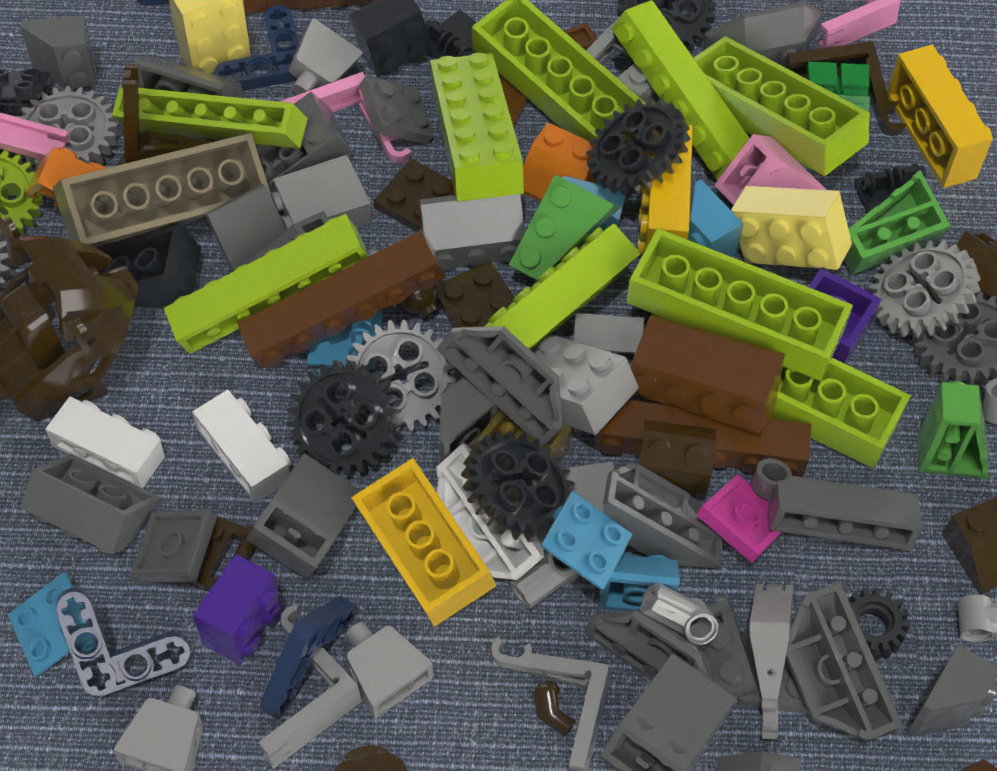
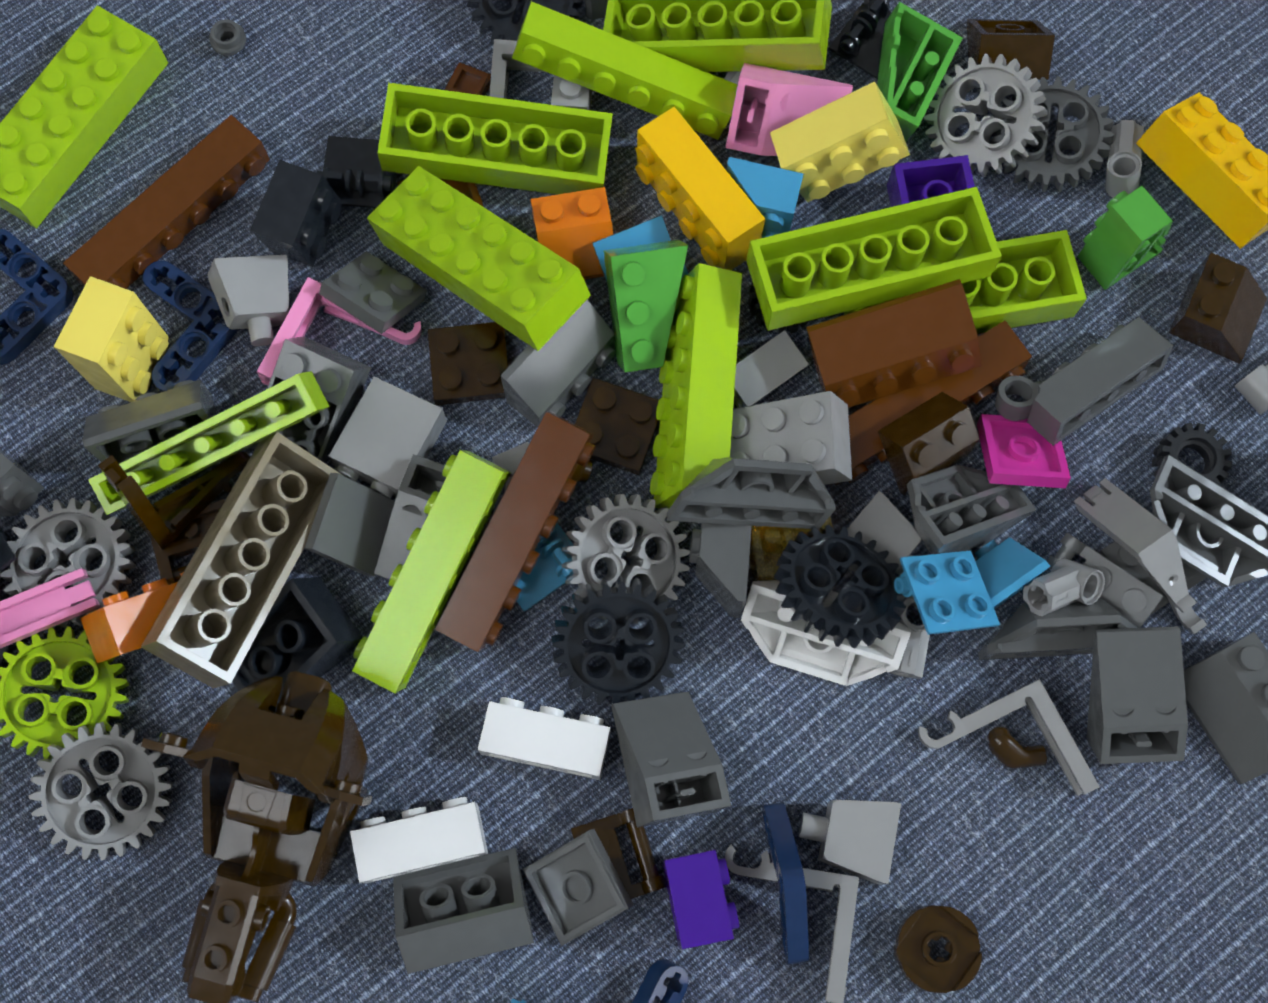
camera: 40 degrees left, 15 degrees up
yellow brick [351,458,496,627] -> none
black gear [586,97,691,195] -> none

